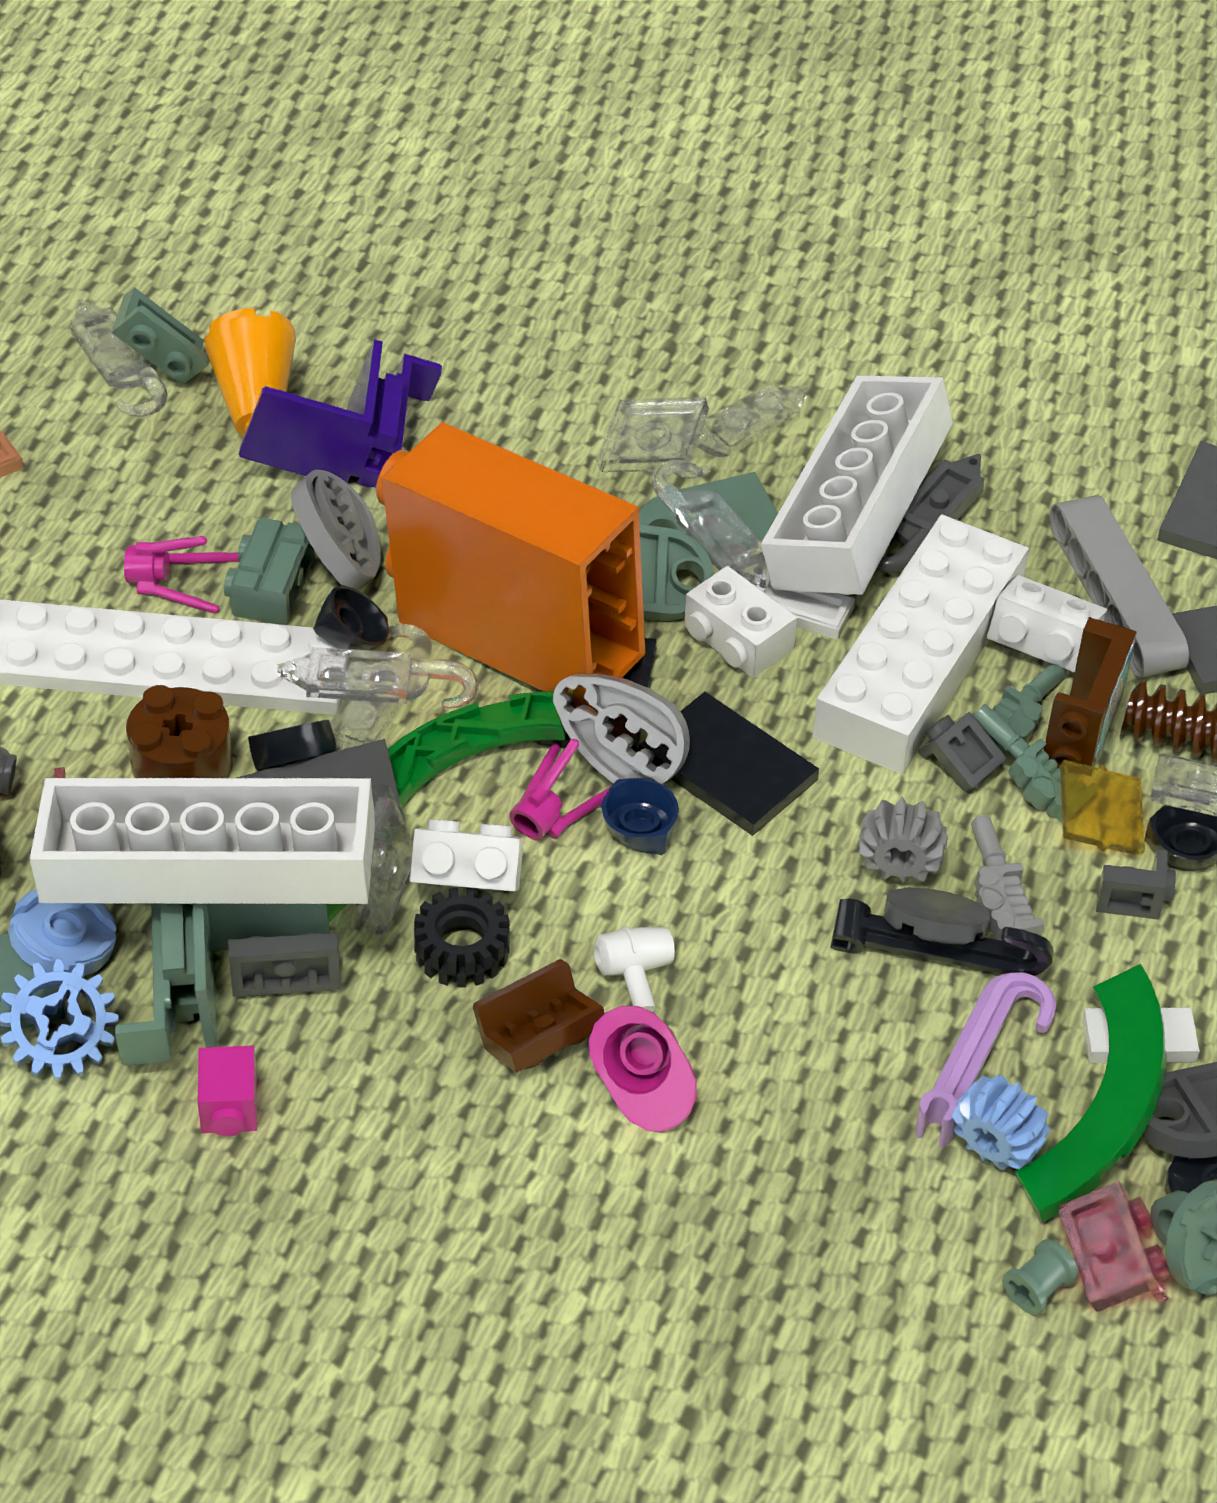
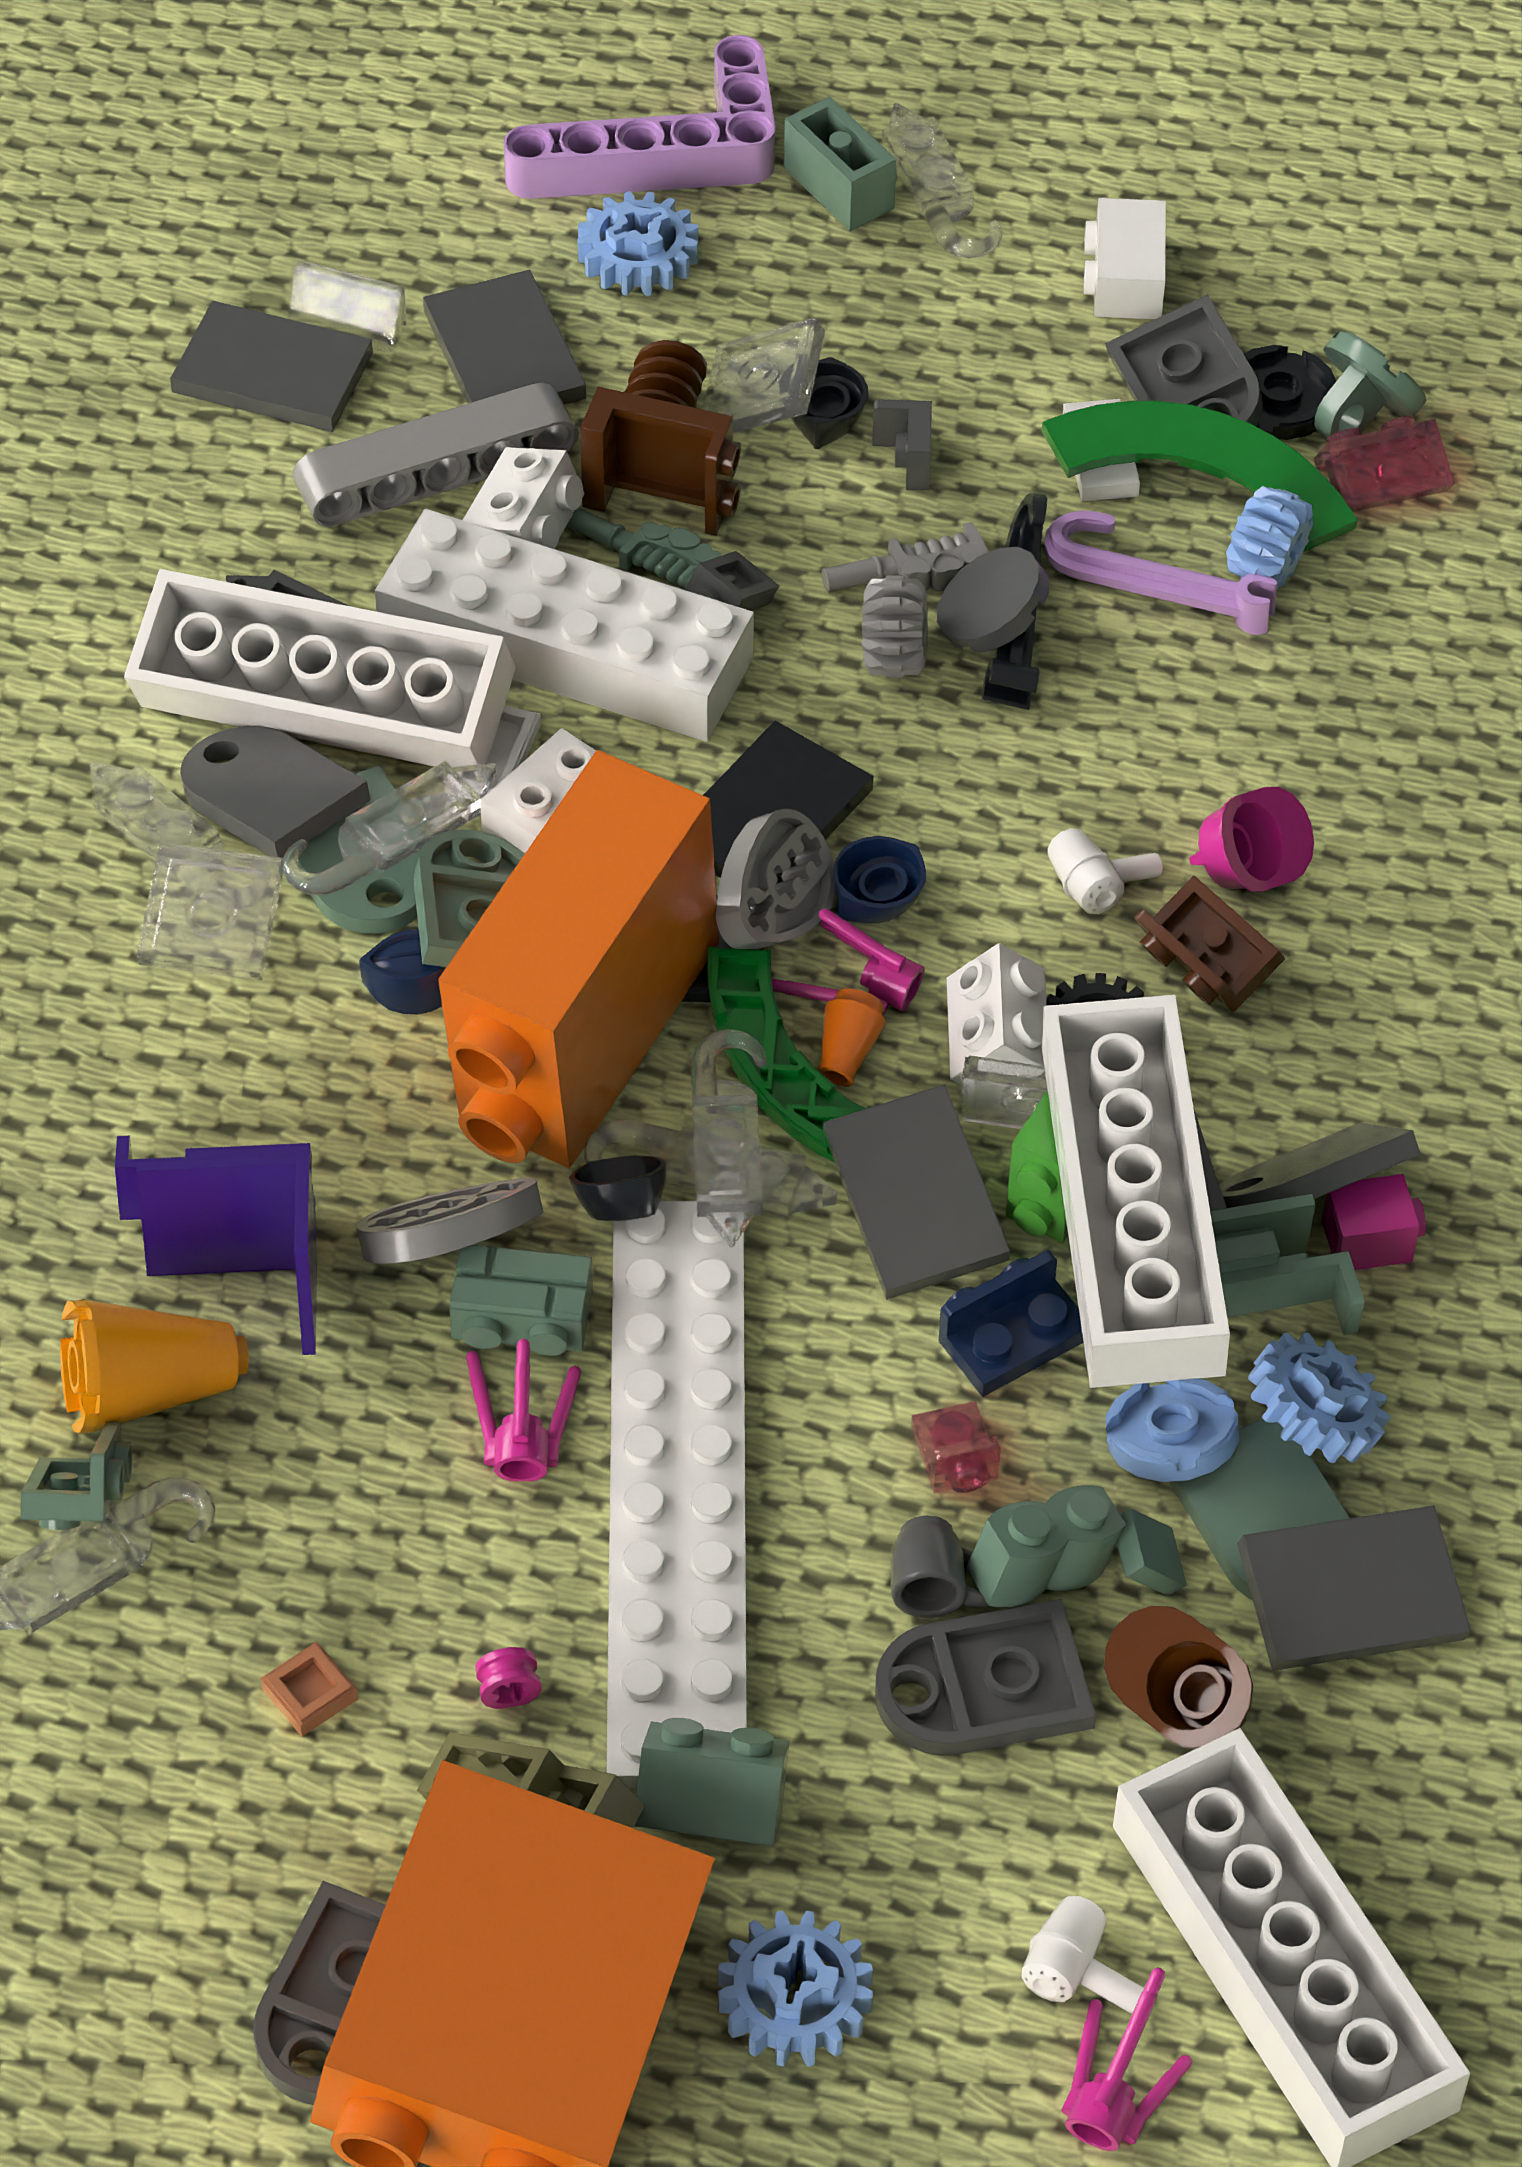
camera: 95 degrees left, 5 degrees up
reddish brown brick [126,685,233,778] -> none
black hat [248,719,337,770] -> none
sand green piece [973,704,1097,823] -> none
sand green bush [1002,1239,1079,1315] -> none
clear yellow piece [1060,760,1145,855] -> none
none -> dark grey tile [180,726,370,862]
none -> orange cone [818,988,886,1087]
none -> dark grey tile [1219,1123,1421,1208]

